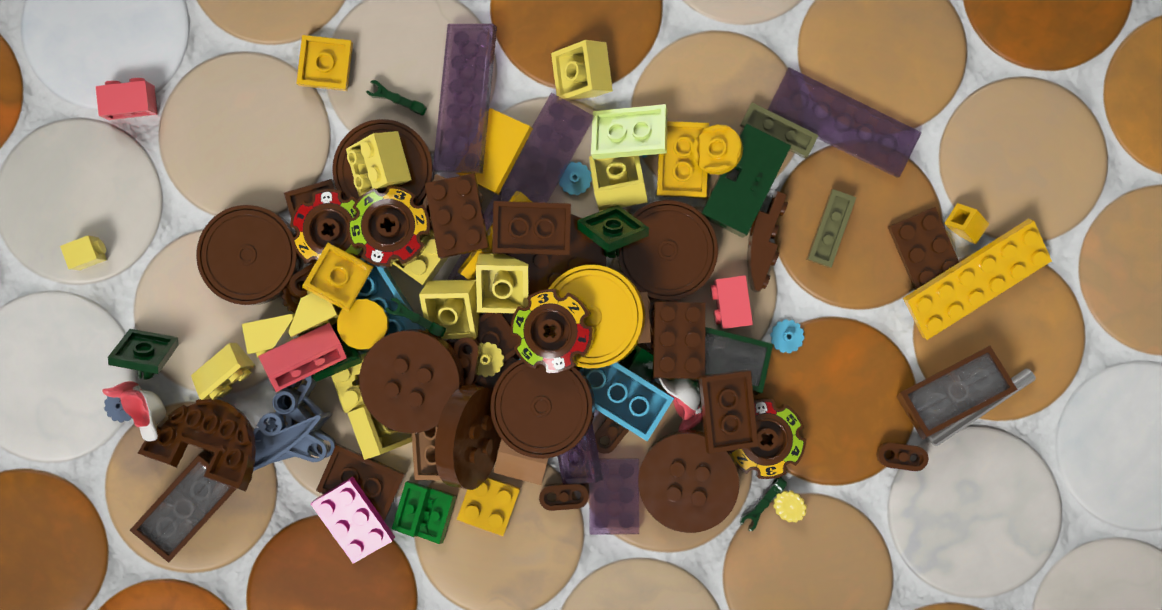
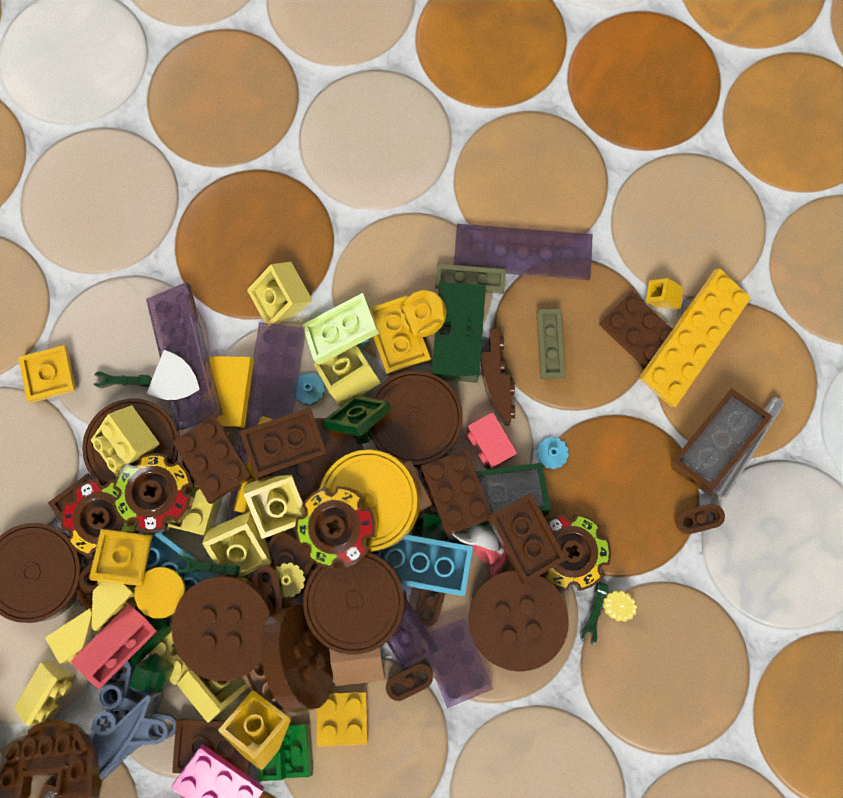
camera: 25 degrees left, 10 degrees down
none -> dark green brick [129,653,175,692]
none -> white sticker [147,350,200,400]
none -> yellow slope [218,690,291,771]

